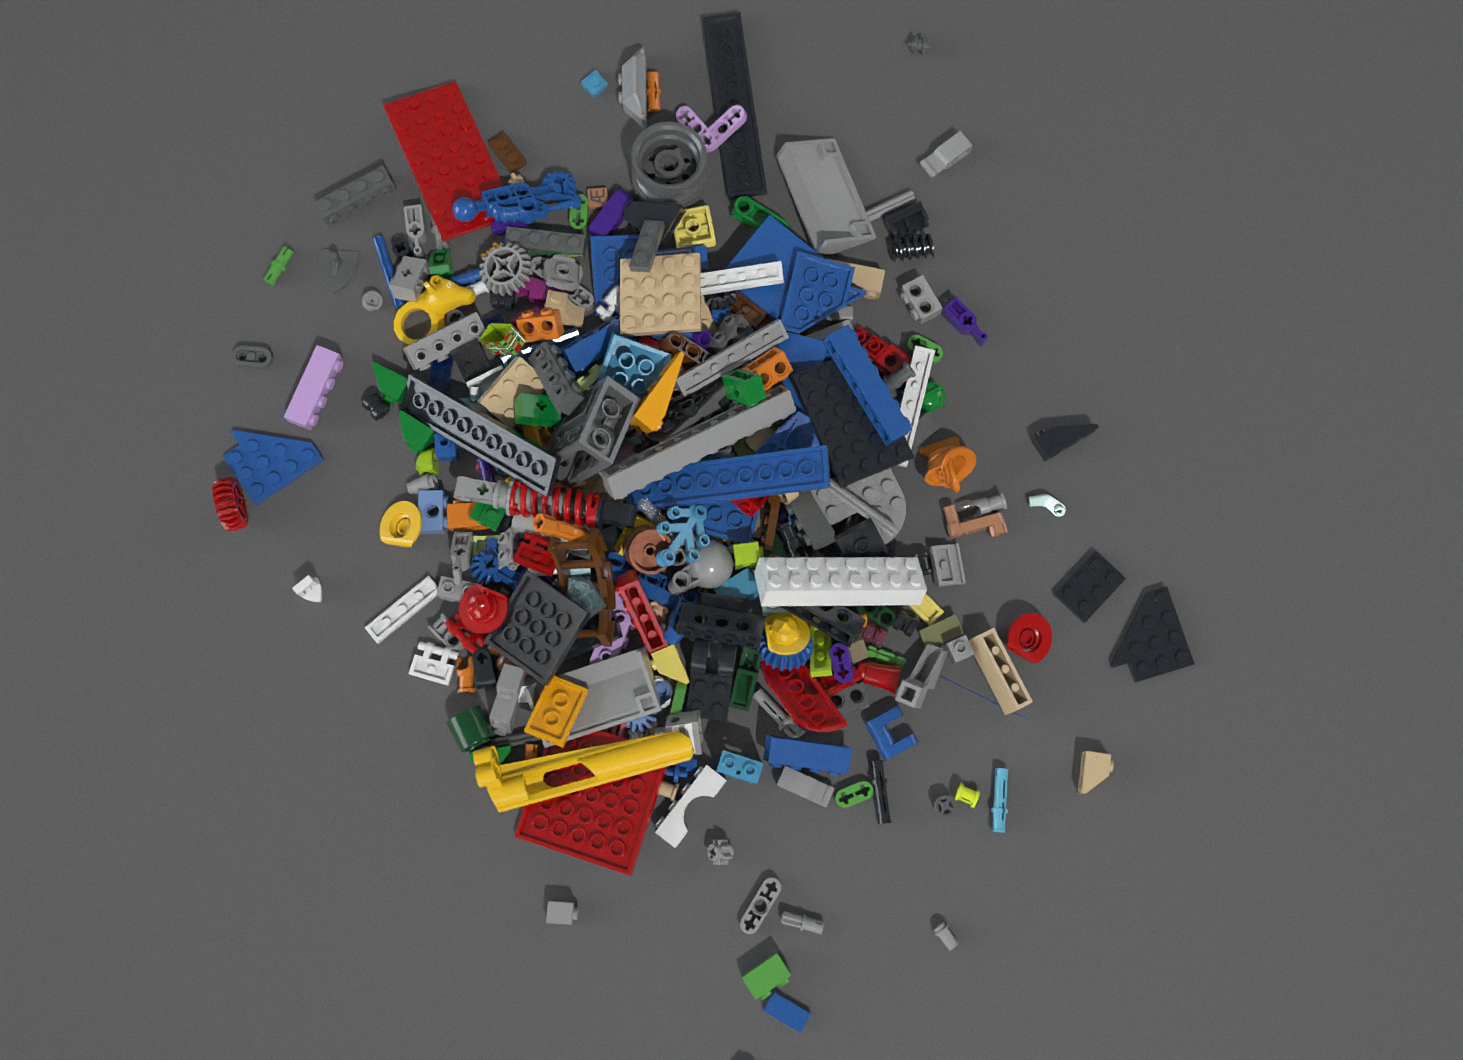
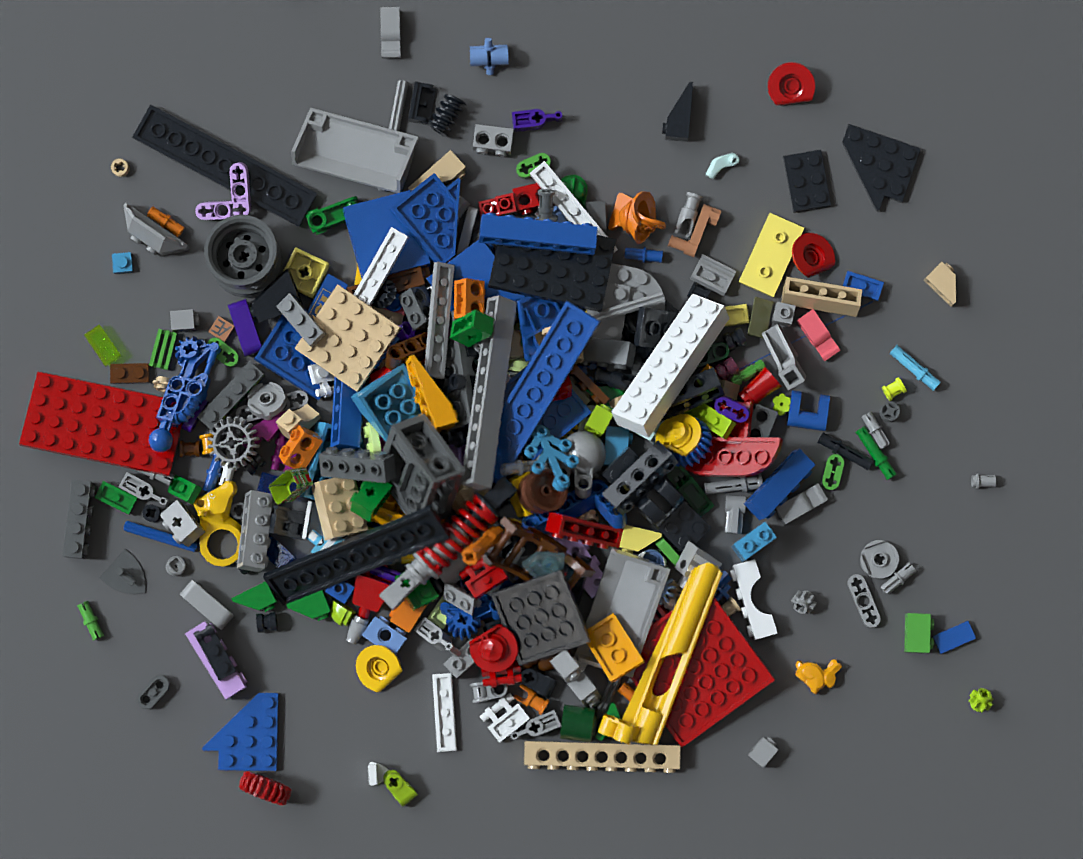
camera: 55 degrees left, 5 degrees up
none -> clear neon green plate [84,324,122,367]
none -> green plate [95,481,138,515]
none -> tan bush [111,159,130,177]
none -> bright green tile [149,329,178,370]
none -> light grey brick [170,309,199,332]
none -> reddish brown bush [180,440,200,458]
none -> light grey beam [180,580,234,630]
none -> black plate [193,624,237,681]
none -> red torso [352,572,394,619]
none -> lime piece [383,770,418,807]
none -> medium blue pin [470,38,509,75]
none -> light grey piece [510,710,561,739]
none -> tan brick [524,741,680,773]
none -> blue axle [624,247,663,263]
none -> light grey piece [725,495,746,534]
none -> light yellow plate [739,213,804,298]
none -> red hat [768,62,815,106]
none -> lime plant [773,393,791,416]
none -> light orange animal [795,659,842,695]
none -> coral piece [796,309,841,361]
none -> blue plate [842,271,884,301]
none -> green pin [855,426,897,480]
none -> light grey plate [860,540,899,579]
none -> light grey axle [861,411,890,449]

